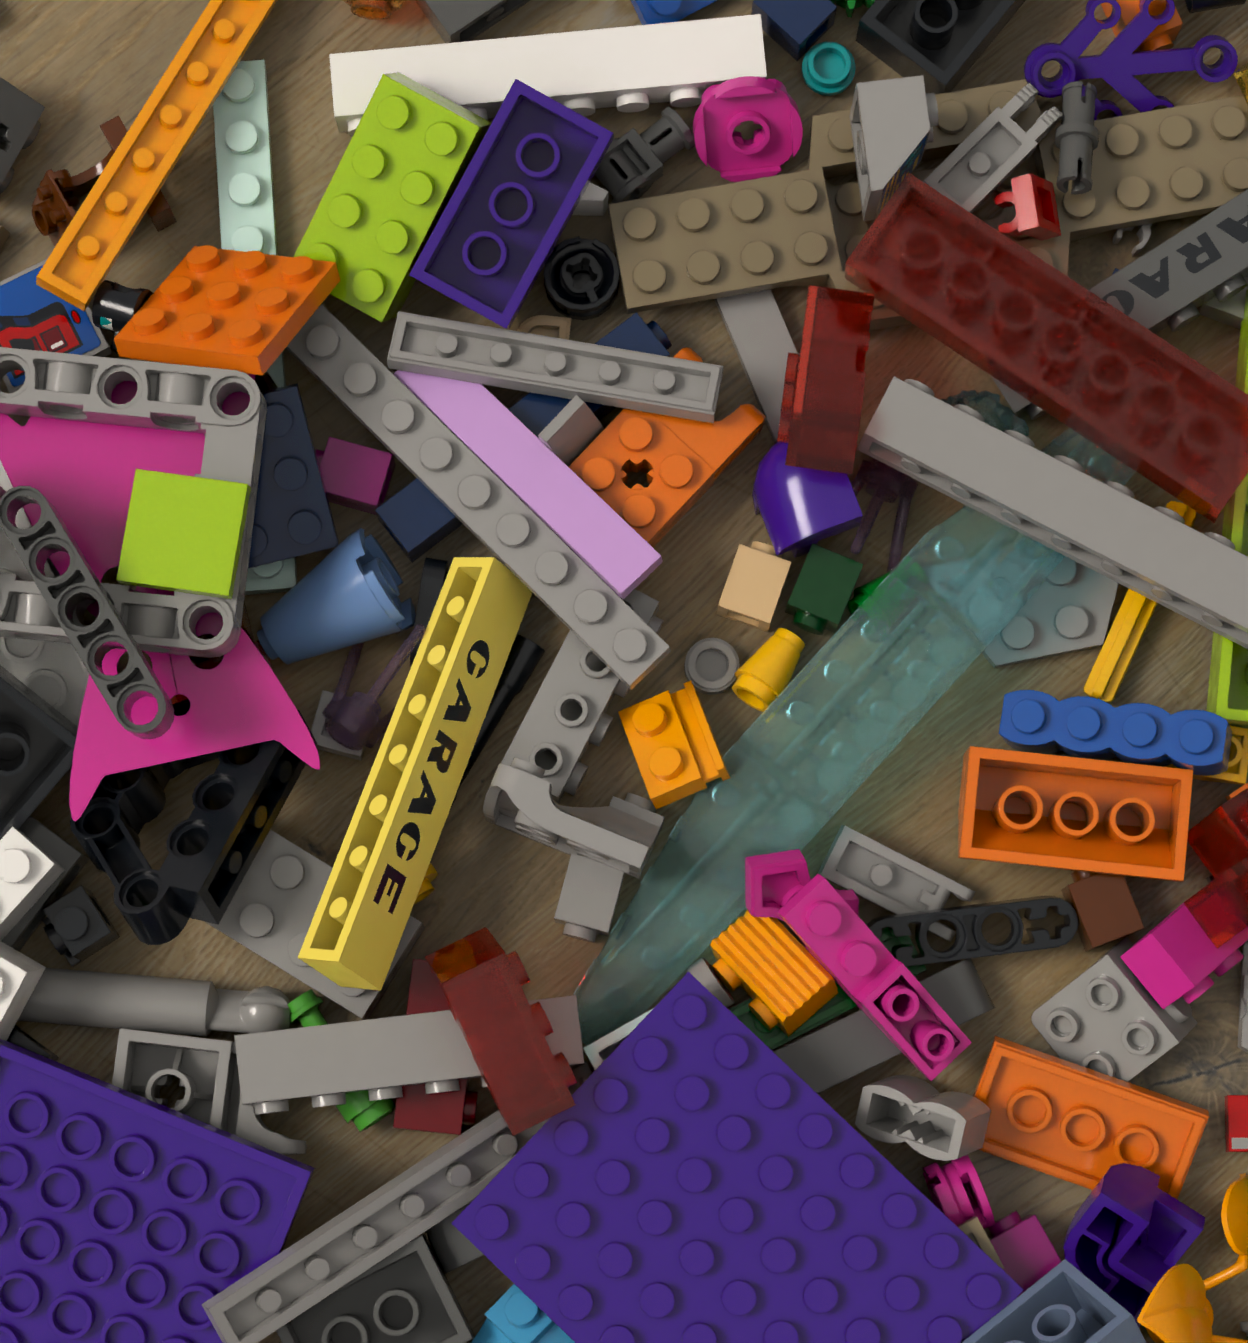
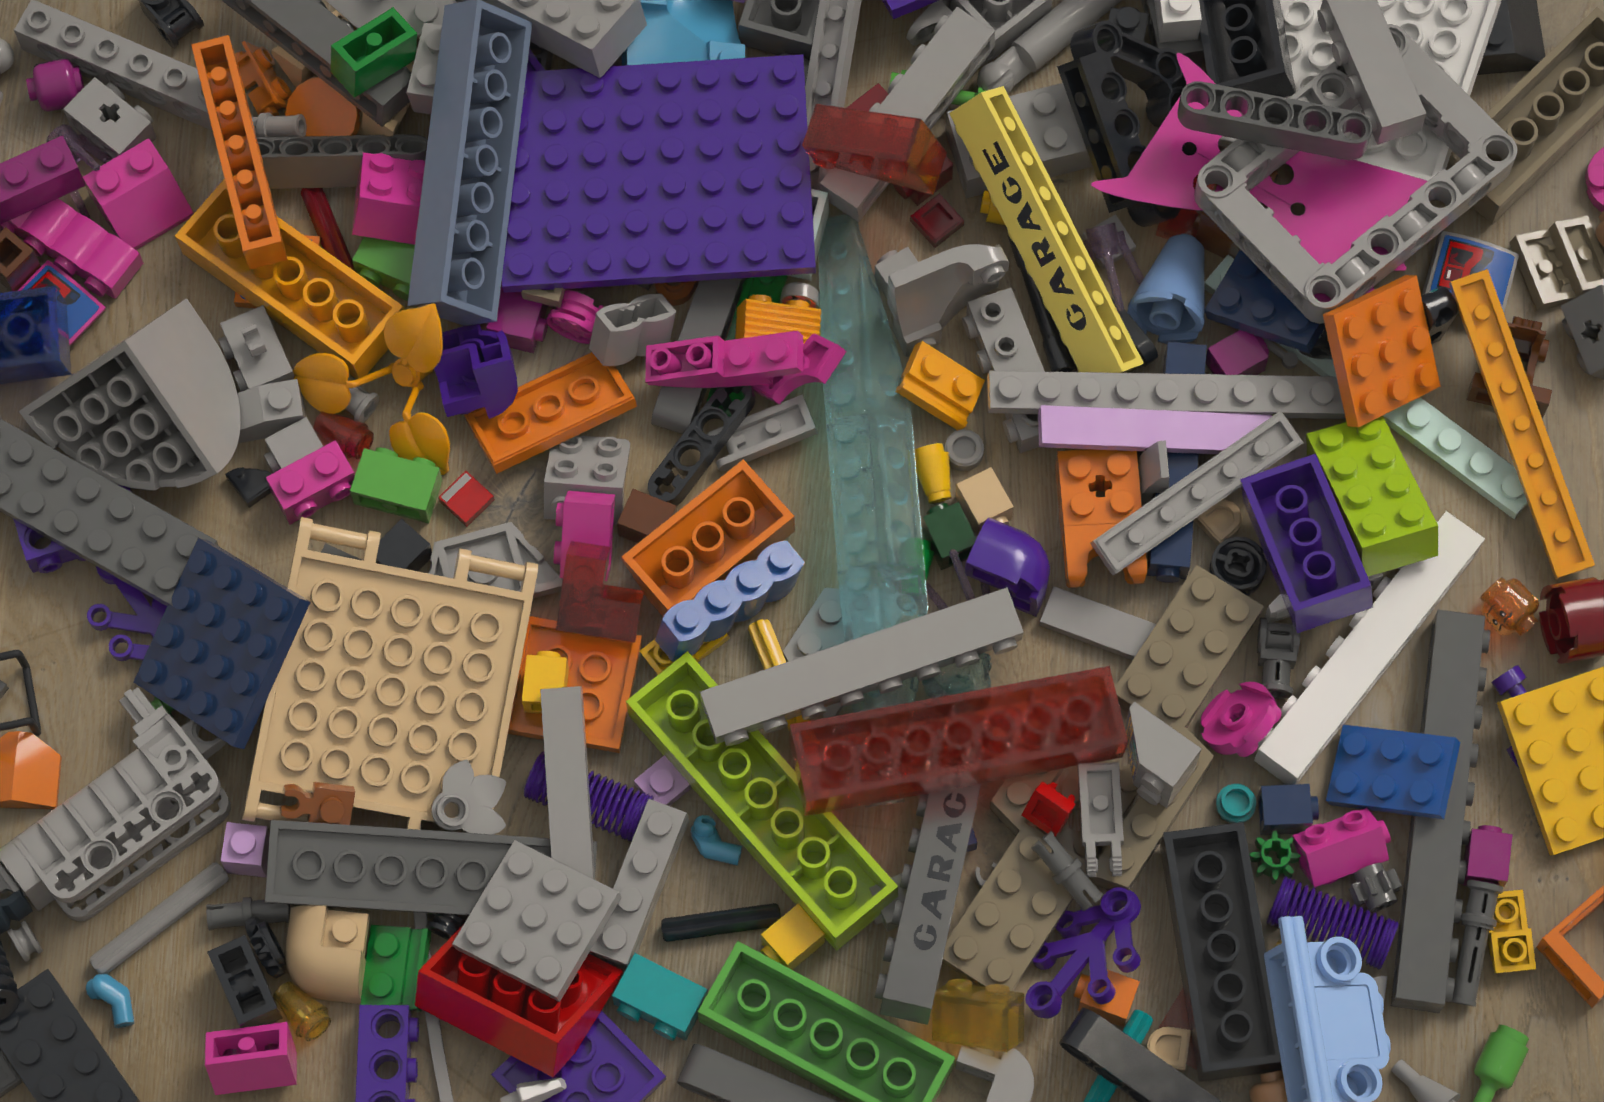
camera: 135 degrees right, 10 degrees down
lime tile [116,469,251,599] -> none
clear red wedge [777,285,875,474] -> none
none -> dark red tile [910,193,964,248]

